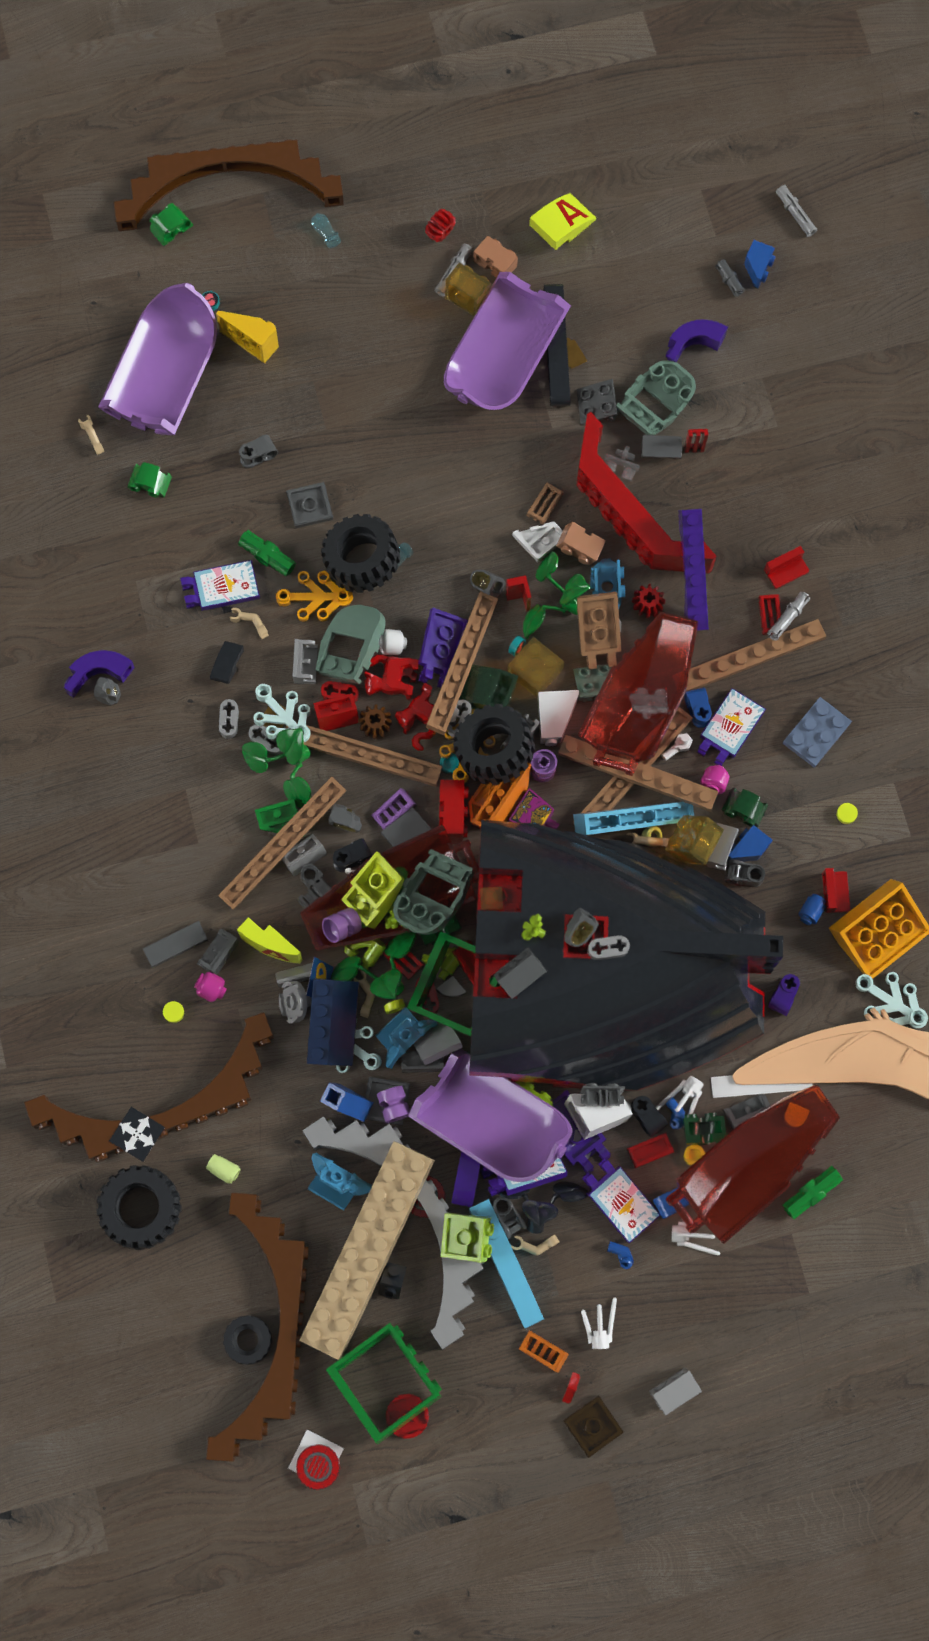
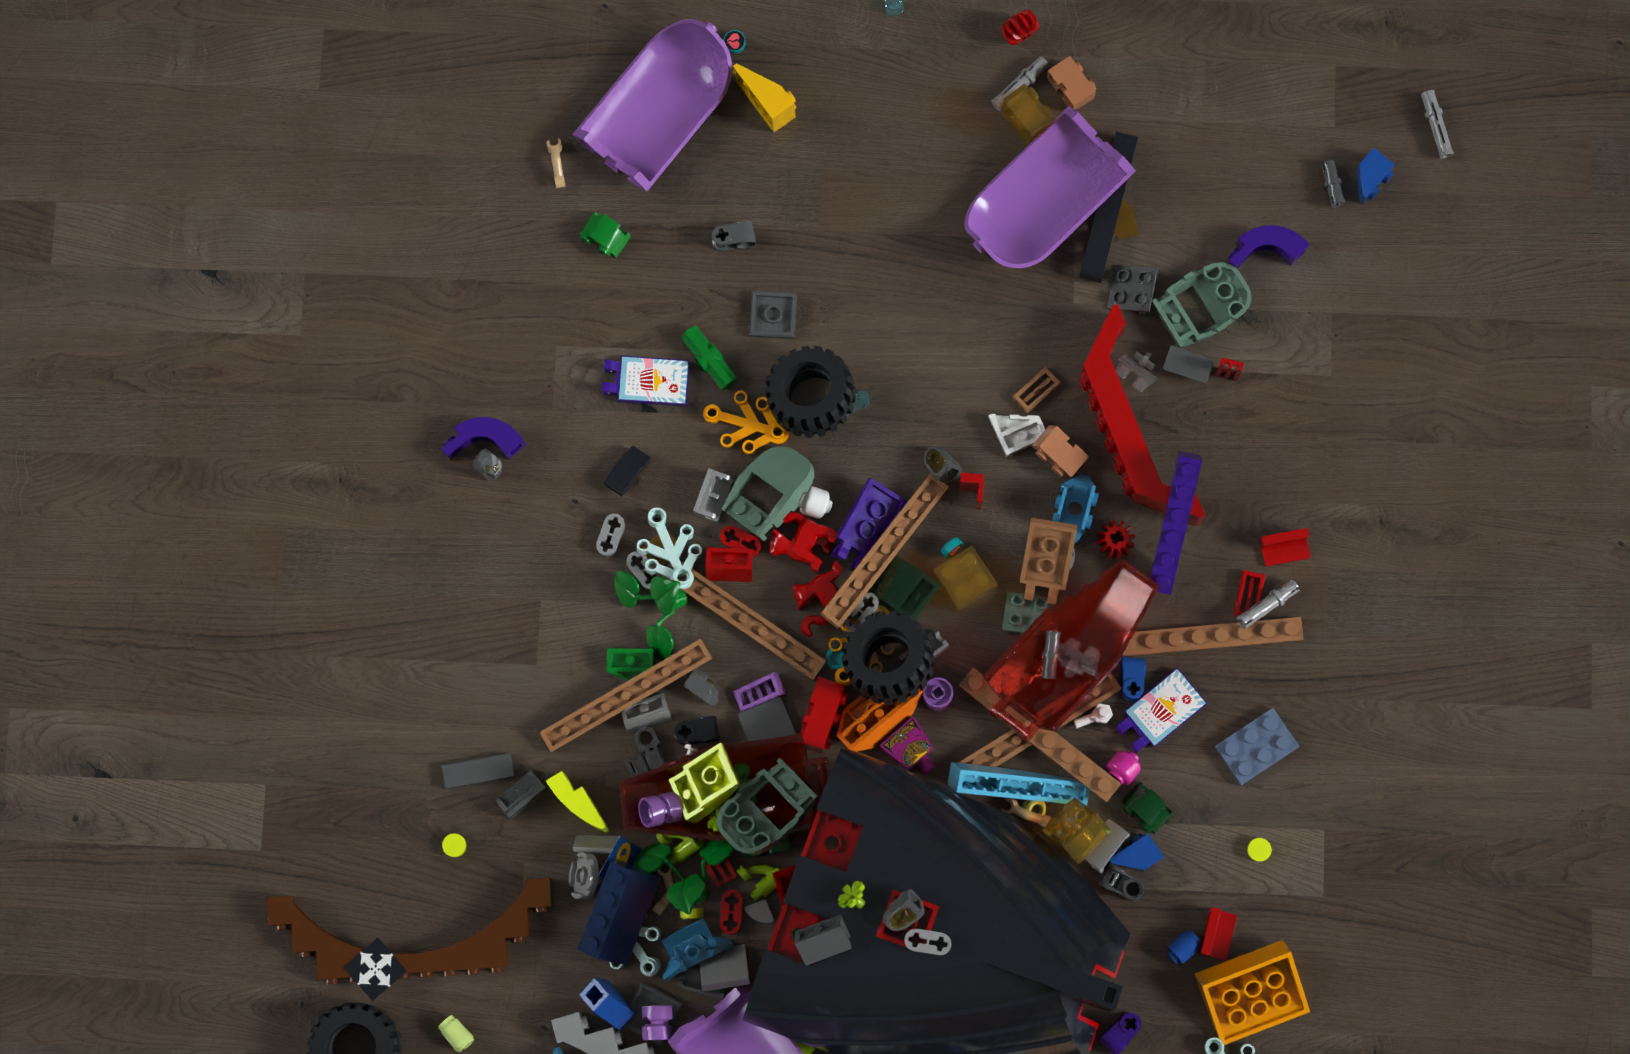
camera: 25 degrees right, 5 degrees up
dark pink head [194,971,227,1002] -> none
tan arm [230,608,269,639] -> none
reddish brown gear [358,704,392,739] -> none
green window [407,931,500,1036] -> none
clear orange plate [480,887,503,911] -> none
green plant [523,551,590,639] -> none
neon yellow slope [530,193,596,250] -> none
white slope [538,690,579,746] -> none
none -> dark grey pin [1041,630,1061,679]

